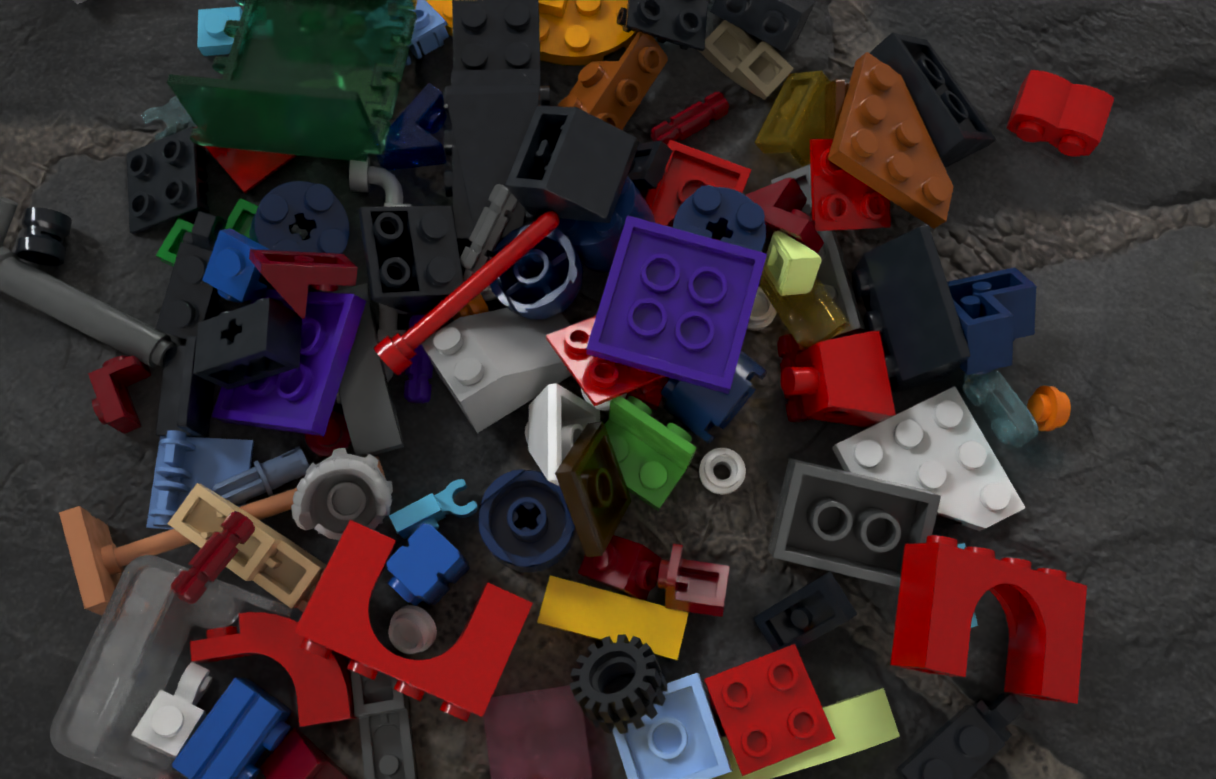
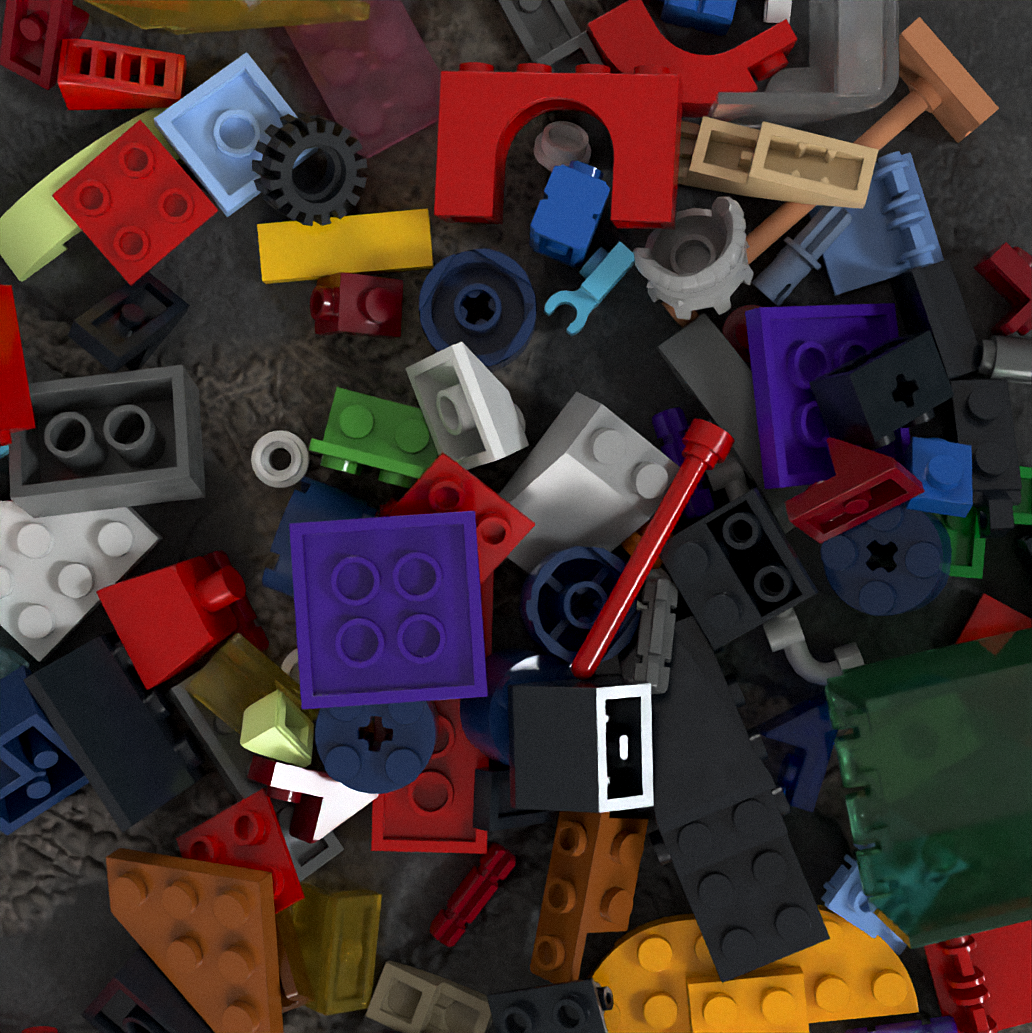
camera: 165 degrees right, 15 degrees up
dark red axle [170,511,255,604] -> none
dark brown tile [555,421,631,557] -> none
dark red bracket [657,543,730,617] -> none

